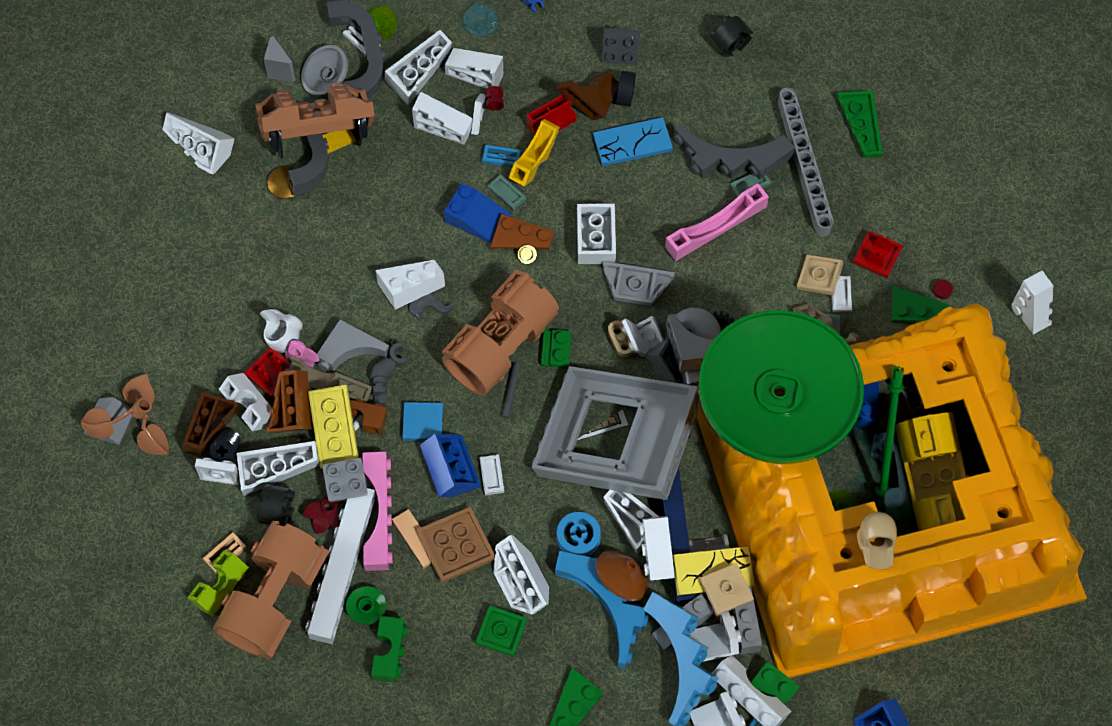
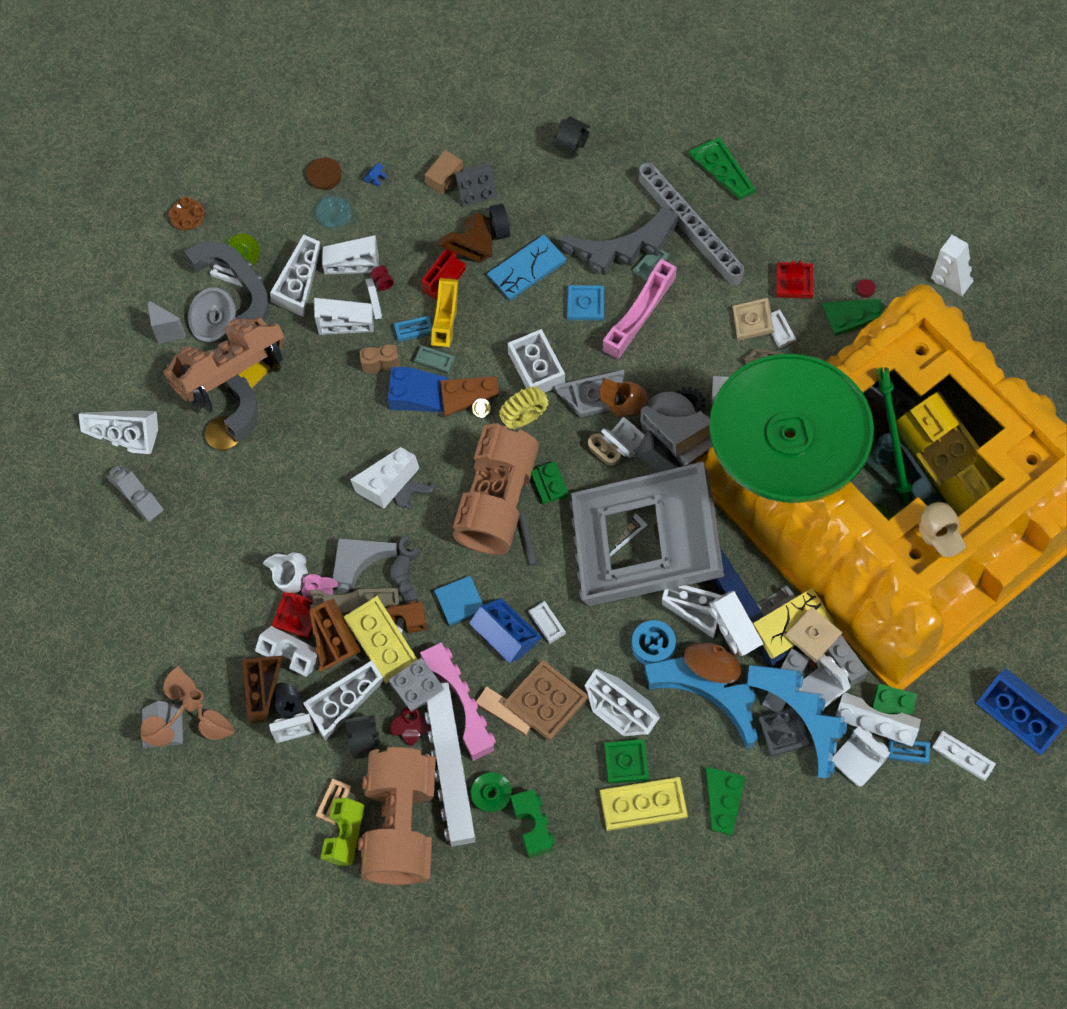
camera: 20 degrees left, 0 degrees up
none -> light grey arch [106,465,164,522]
none -> medium nougat brick [360,344,400,374]
none -> medium nougat brick [424,150,464,194]
none -> light yellow gear [499,386,548,429]
none -> dark azure tile [567,285,604,320]
none -> dark orange piece [599,379,648,418]
none -> light yellow tile [600,777,688,831]
none -> dark grey plate [758,708,810,757]

